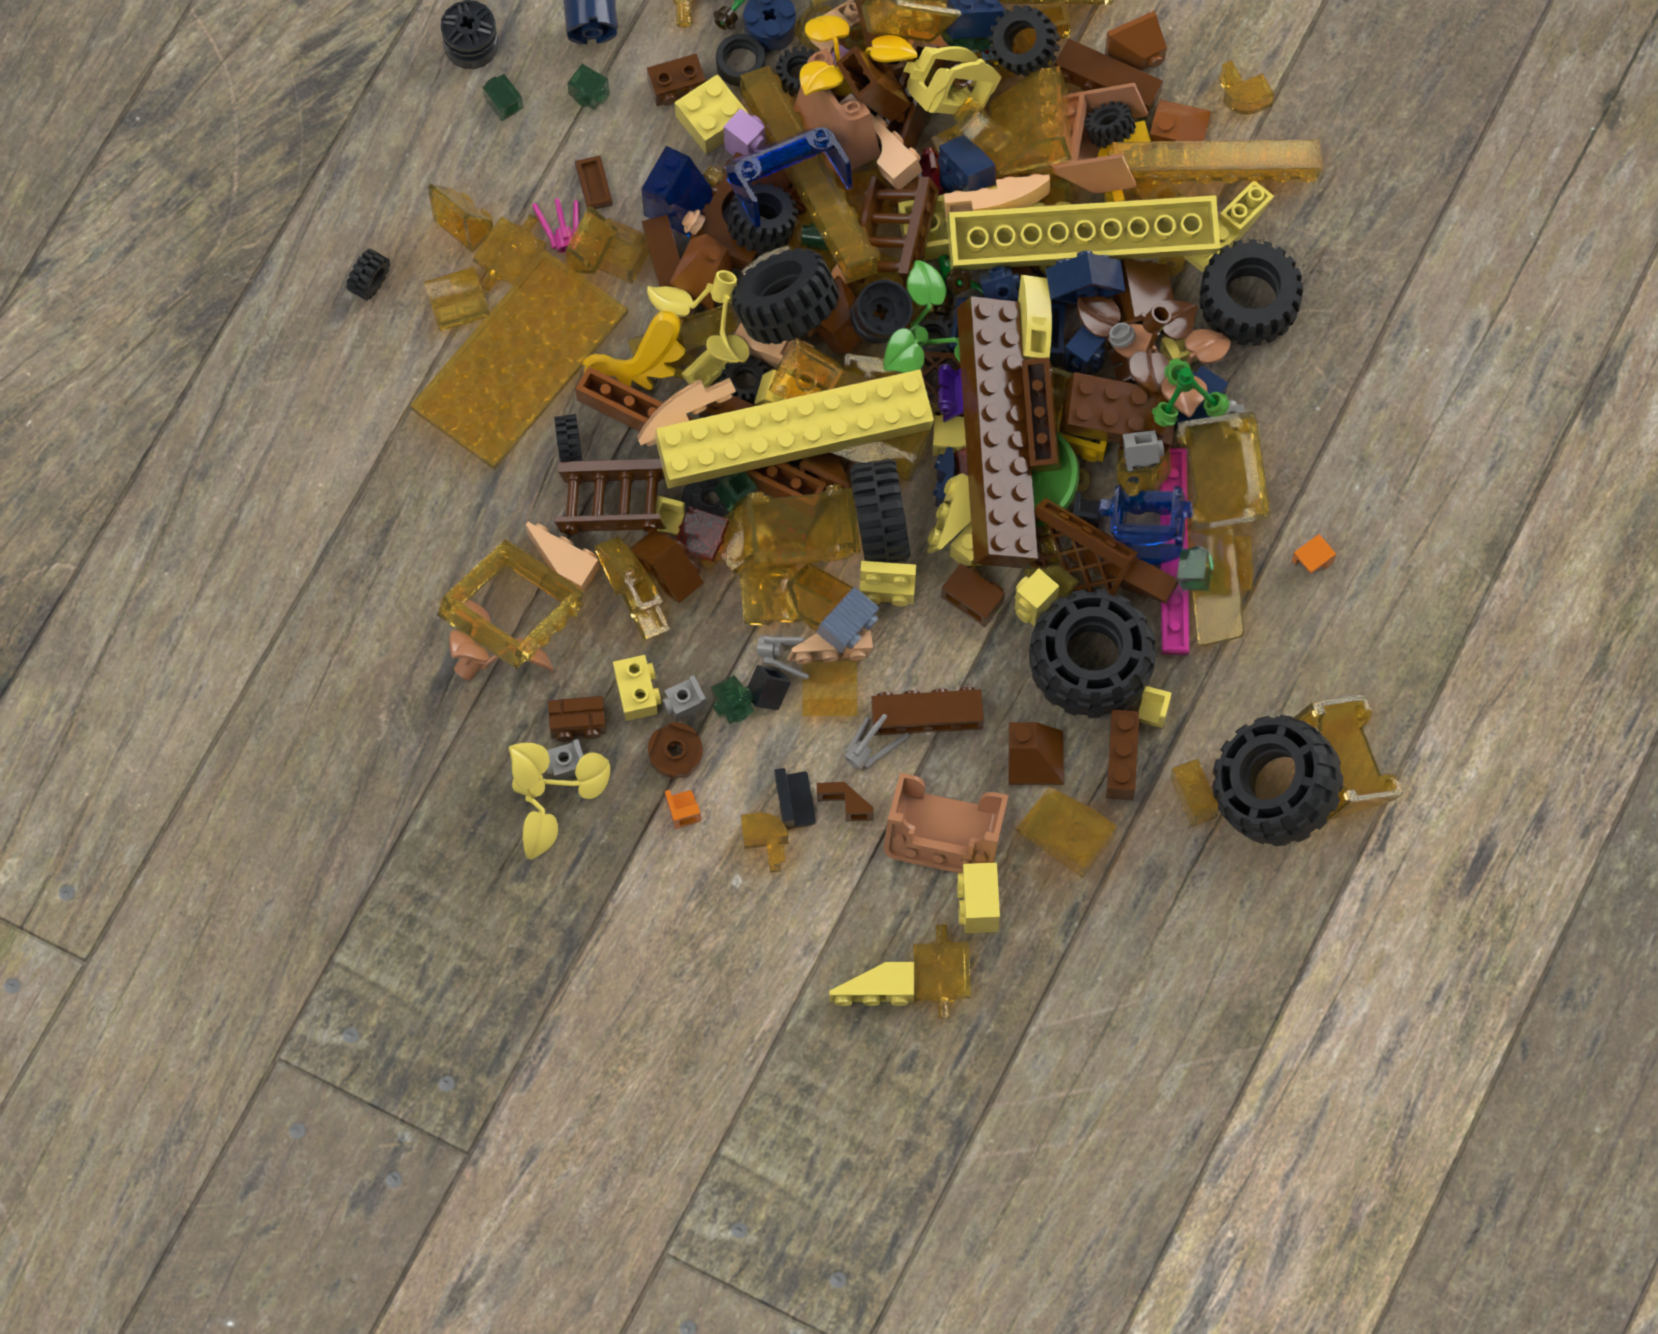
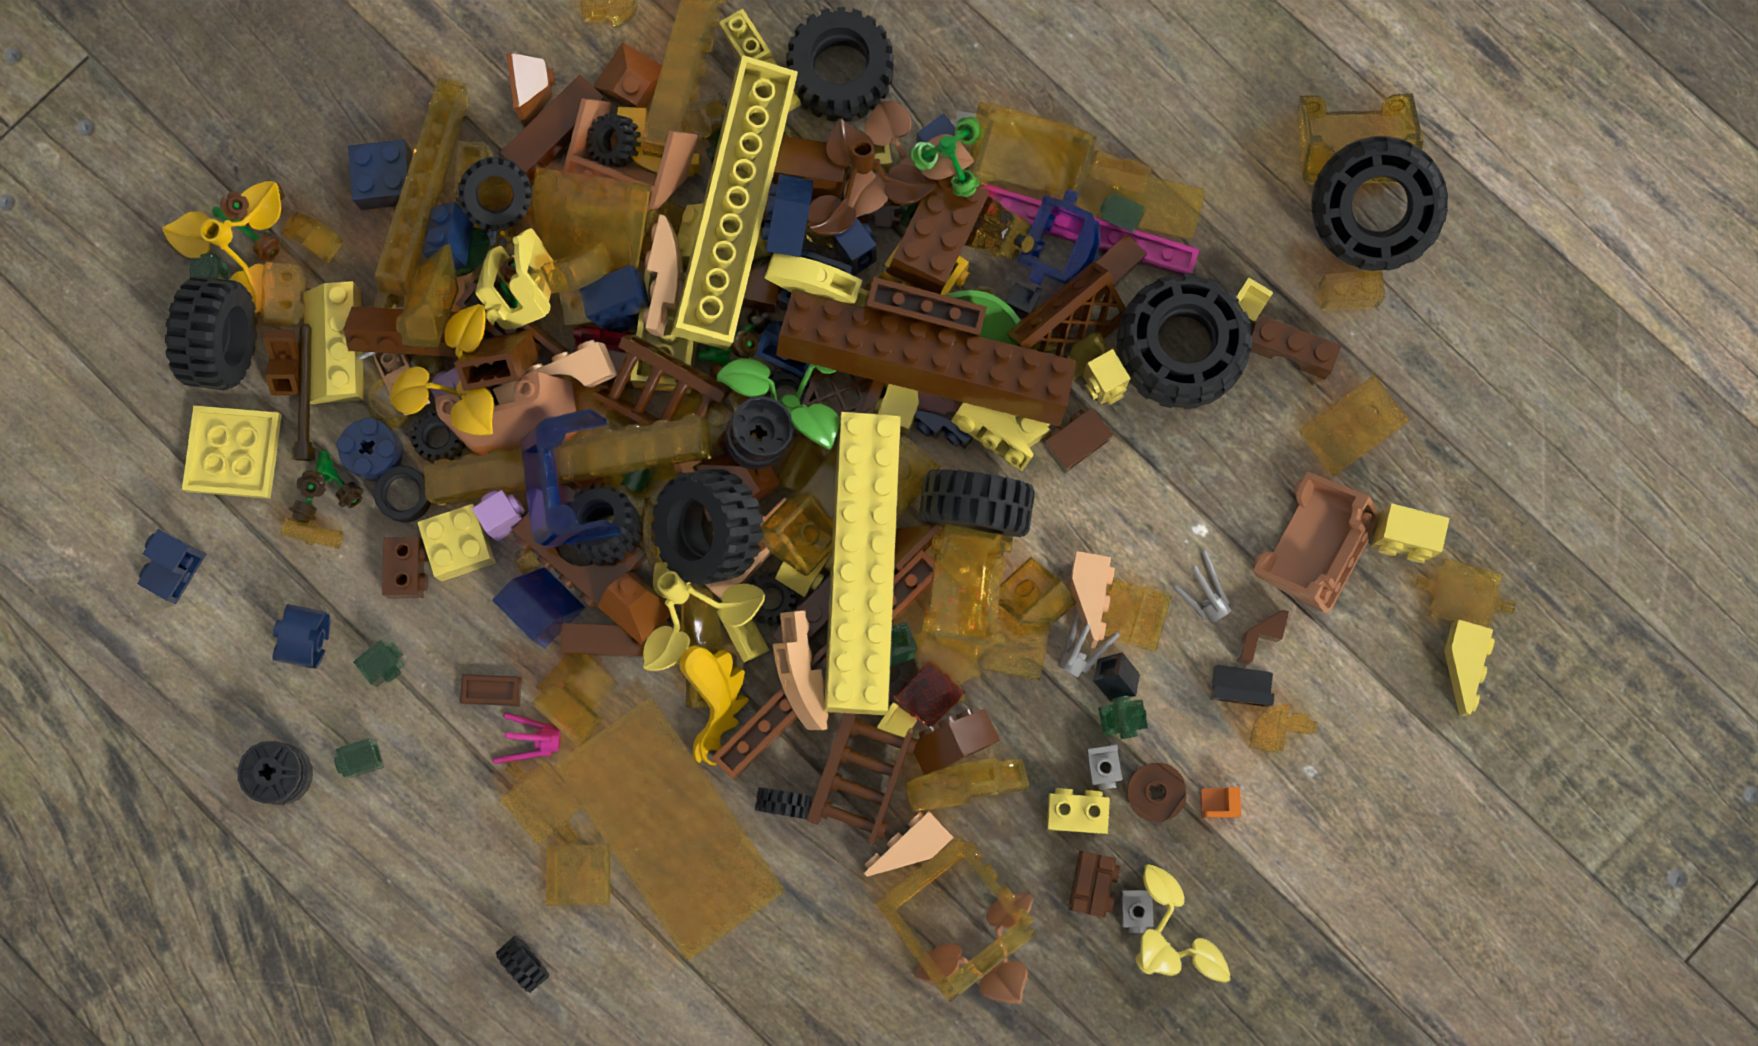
camera: 70 degrees left, 10 degrees up
clear yellow slope [427,184,494,253] -> none
light nougat plate [682,210,705,235] -> none
sand blue brick [817,587,880,653] -> none
light yellow plate [860,561,916,607] -> none
reddish brown brick [871,687,984,736] -> none
dark purple hinge [937,364,964,422] -> none
dark blue brick [979,266,1020,301] -> none
reddish brown slope [1008,722,1064,785] -> none
light grey plate [1109,323,1136,348] -> none
light grey brick [1123,430,1164,471] -> none
orange panel [1292,534,1336,573] -> none

